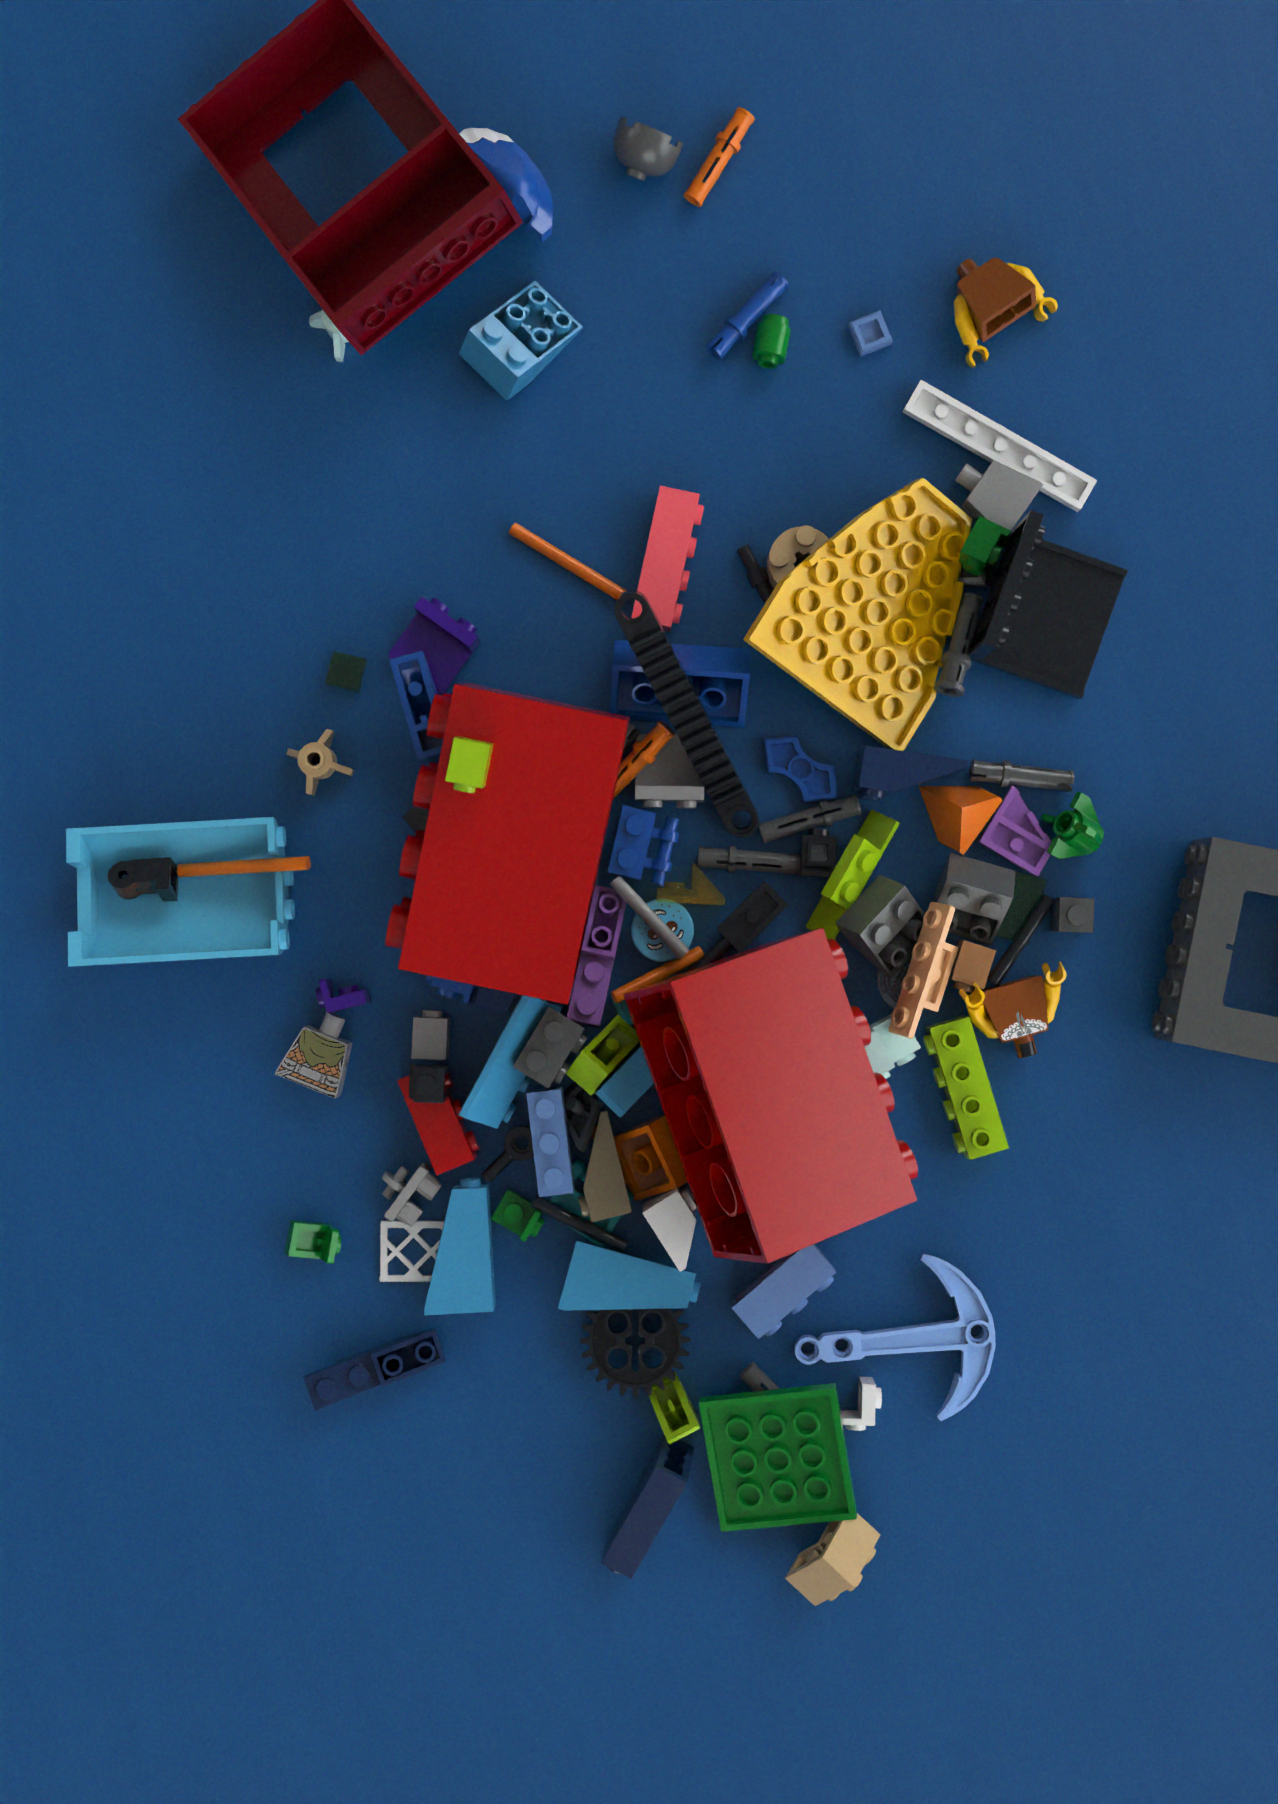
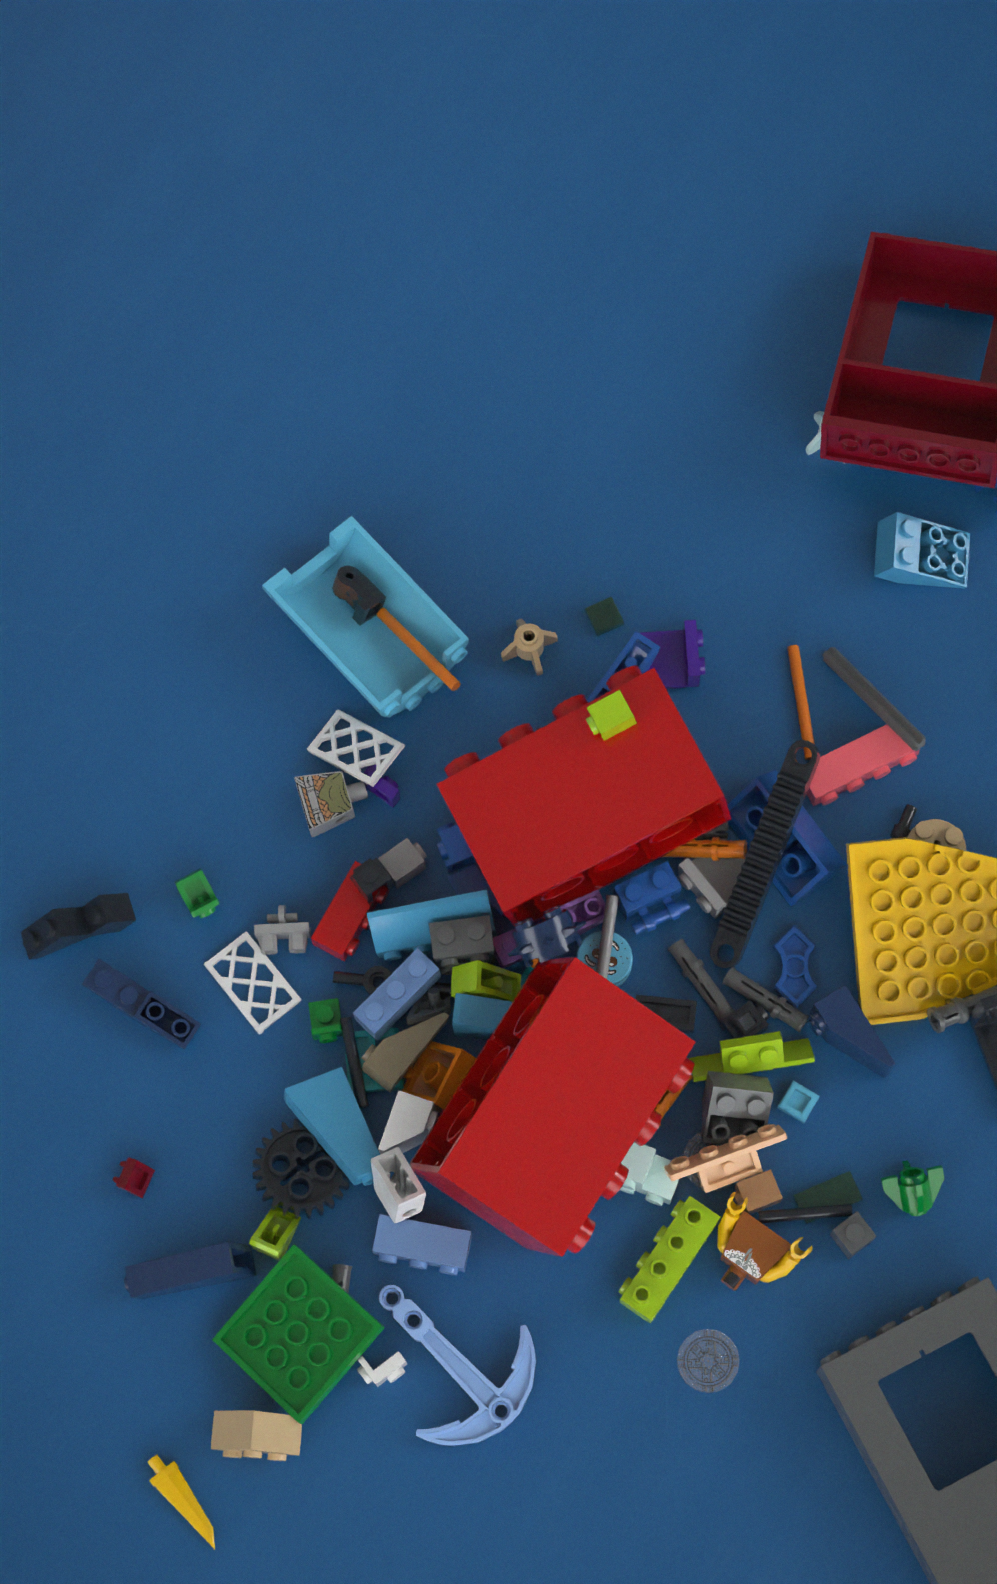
camera: 60 degrees right, 15 degrees down
dark azure slope [424,1178,496,1316] -> none
clear yellow slope [656,863,725,906] -> none
orange slope [918,786,1003,855] -> none
dark grey slope [933,852,1016,945] -> none
dark grey pin [969,759,1074,792] -> none
medium lavender wing [977,786,1051,877] -> none
none -> black arch [21,893,136,960]
none -> dark red tile [113,1157,155,1198]
none -> yellow bar [147,1454,215,1549]
none -> white window [307,709,405,787]
none -> white torso [371,1147,426,1223]
none -> dark blue brick [508,905,587,967]
none -> clear tile [677,1329,740,1393]
none -> medium azure tile [777,1080,820,1124]
none -> dark grey axle [823,647,926,751]

